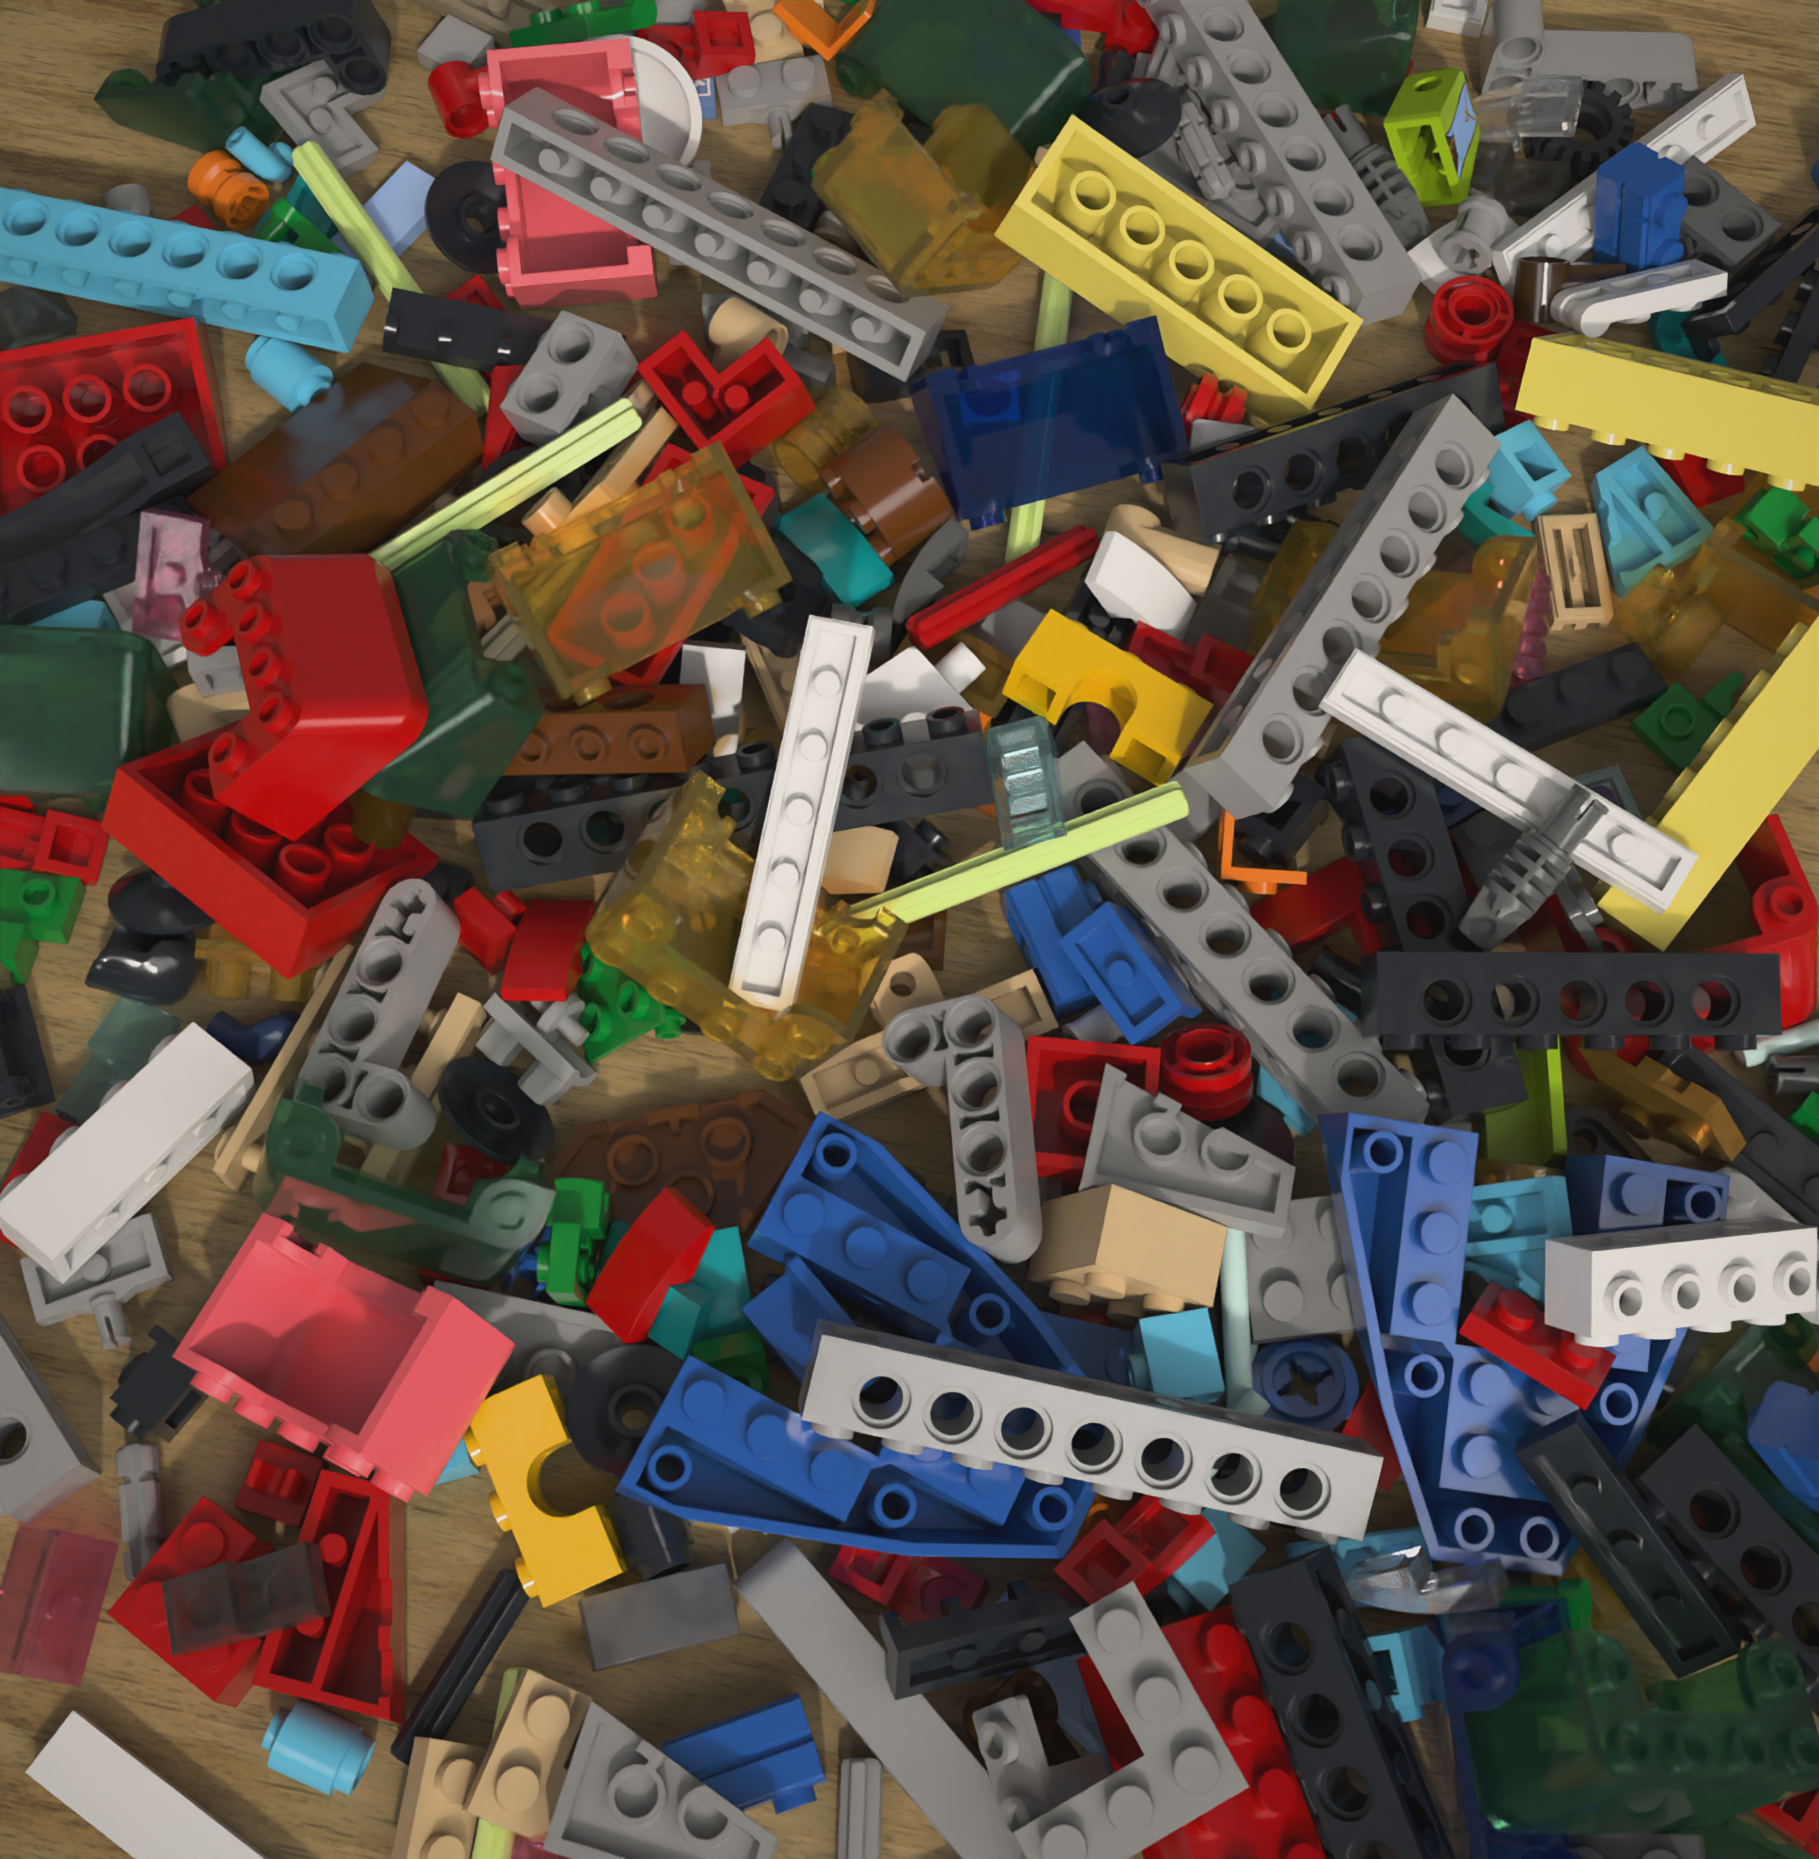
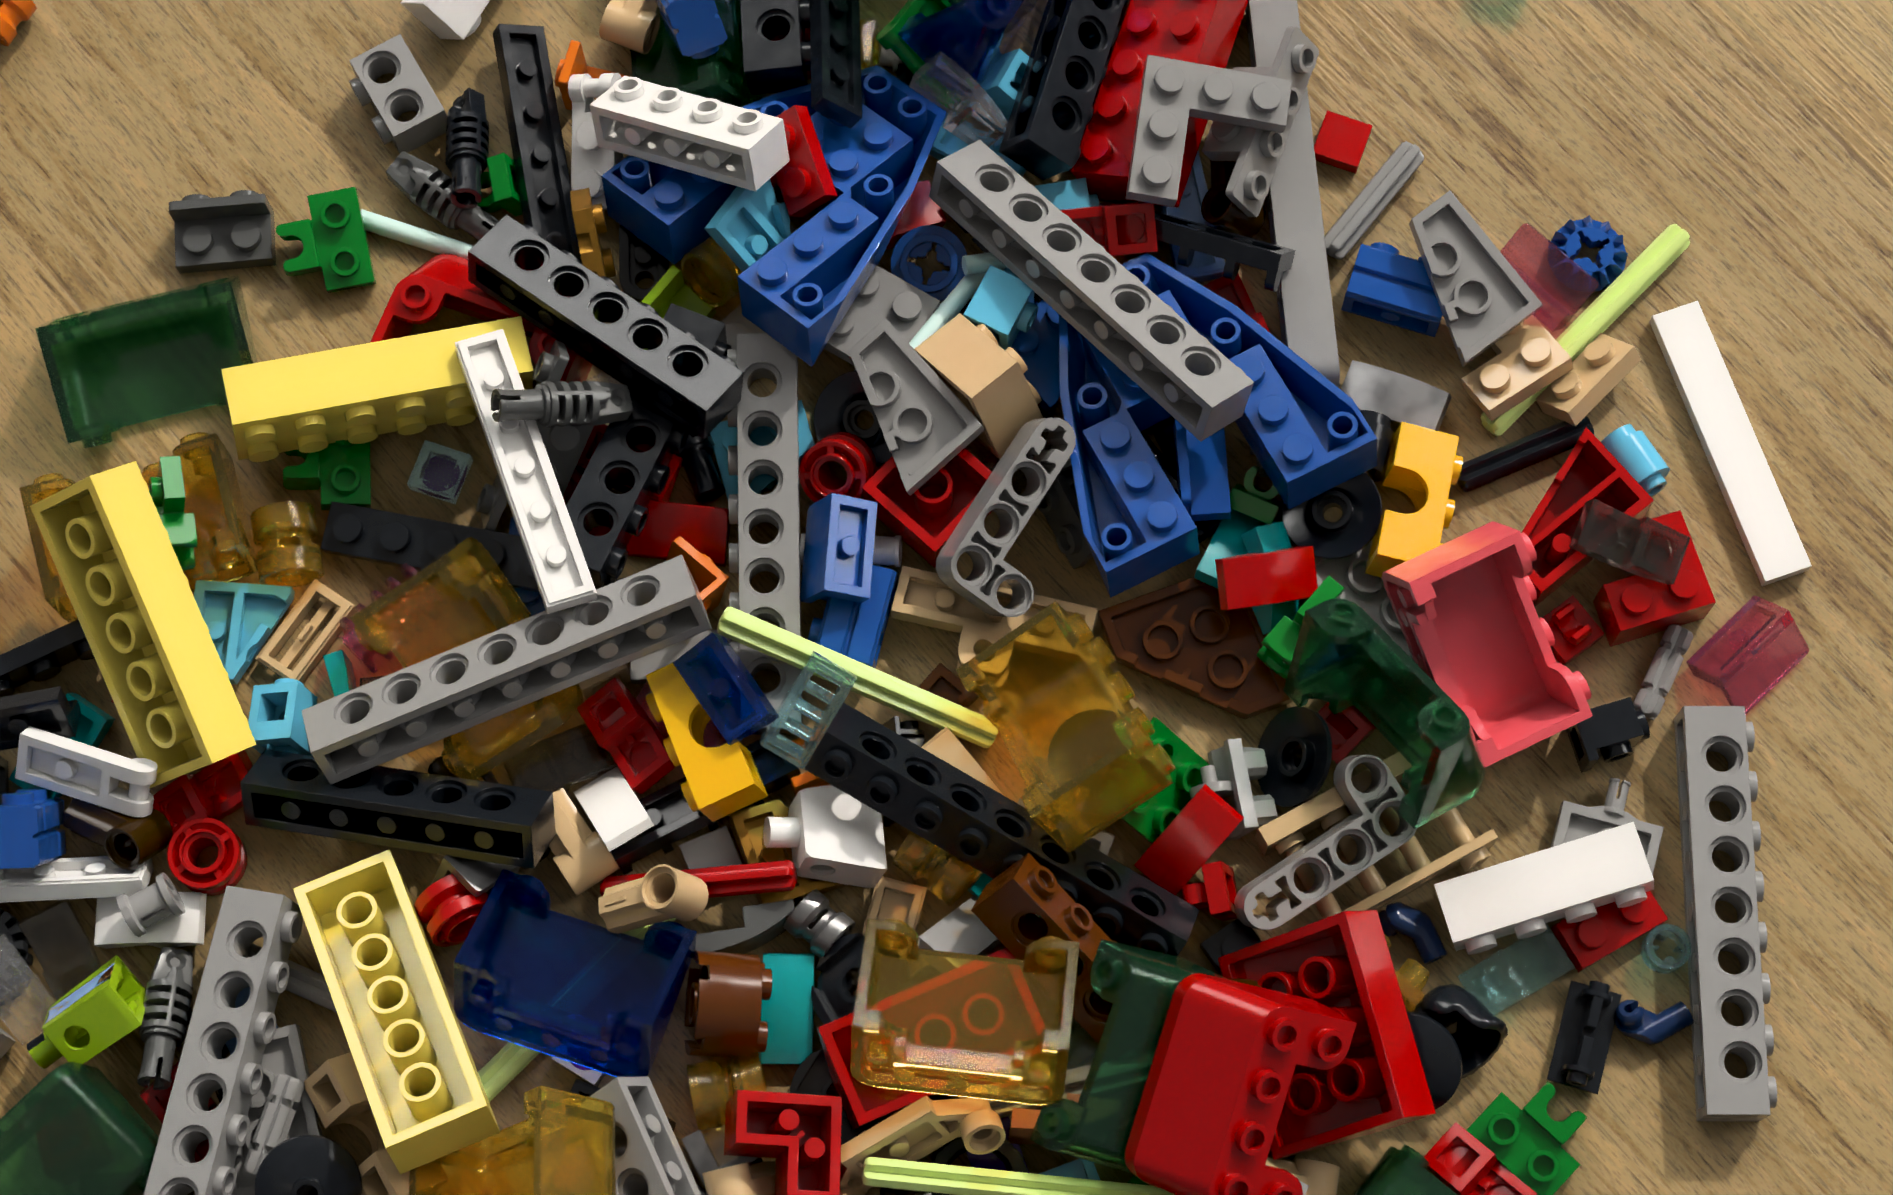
camera: 140 degrees left, 5 degrees up
white tile [726,615,876,1015] -> none
none -> tan piece [598,864,709,934]
none -> clear blue slope [673,632,779,745]

